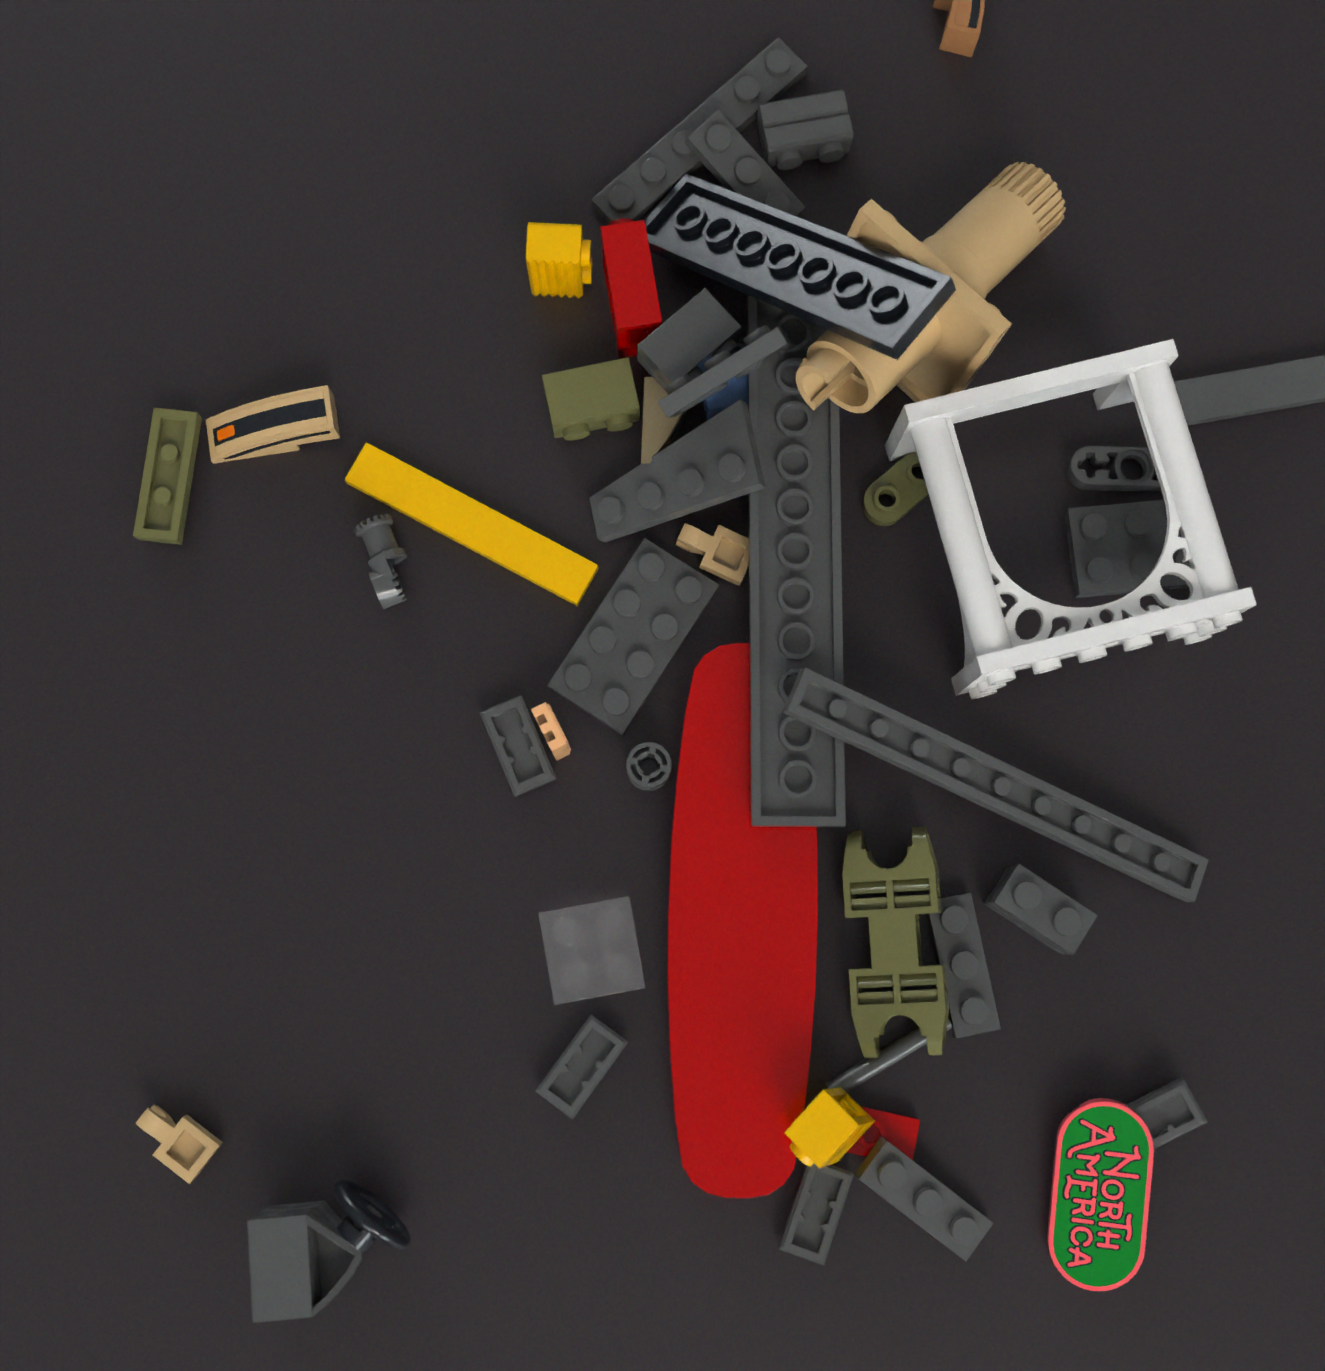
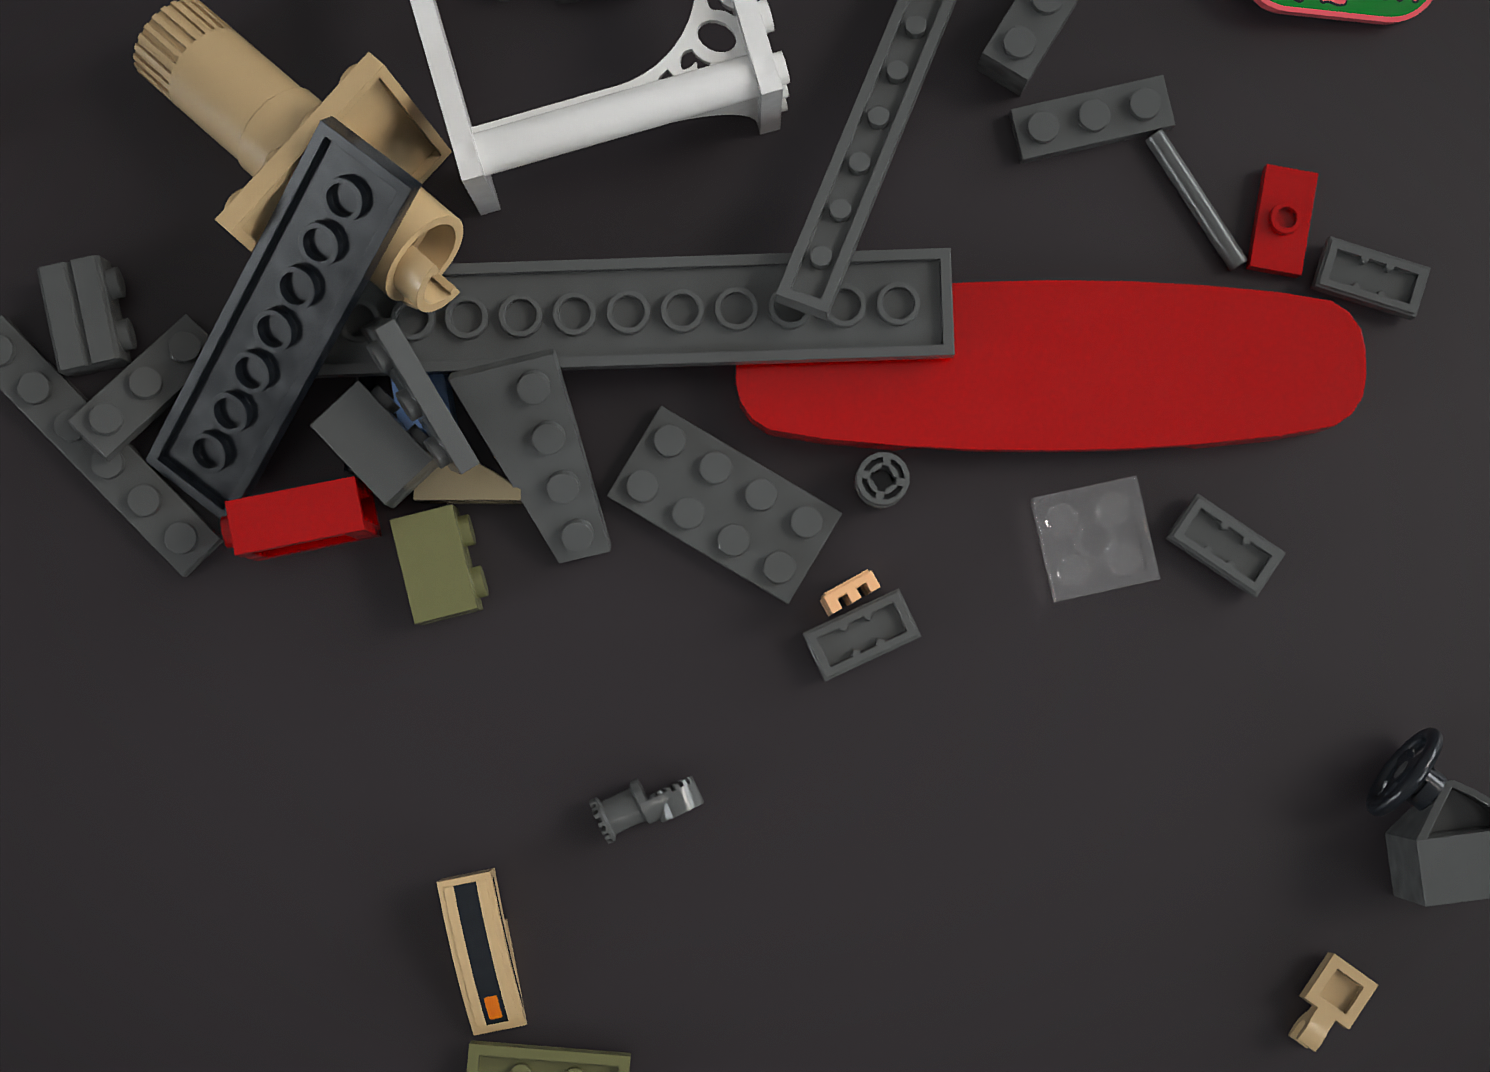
camera: 90 degrees left, 5 degrees up
yellow tile [344,442,599,606] -> none
yellow brick [526,222,593,299] -> none
tan plate [675,523,749,586] -> none
yellow brick [784,1087,875,1169] -> none
olive piece [842,826,949,1058] -> none
dark grey plate [853,1136,993,1262] -> none
olive plate [862,452,929,526] -> none

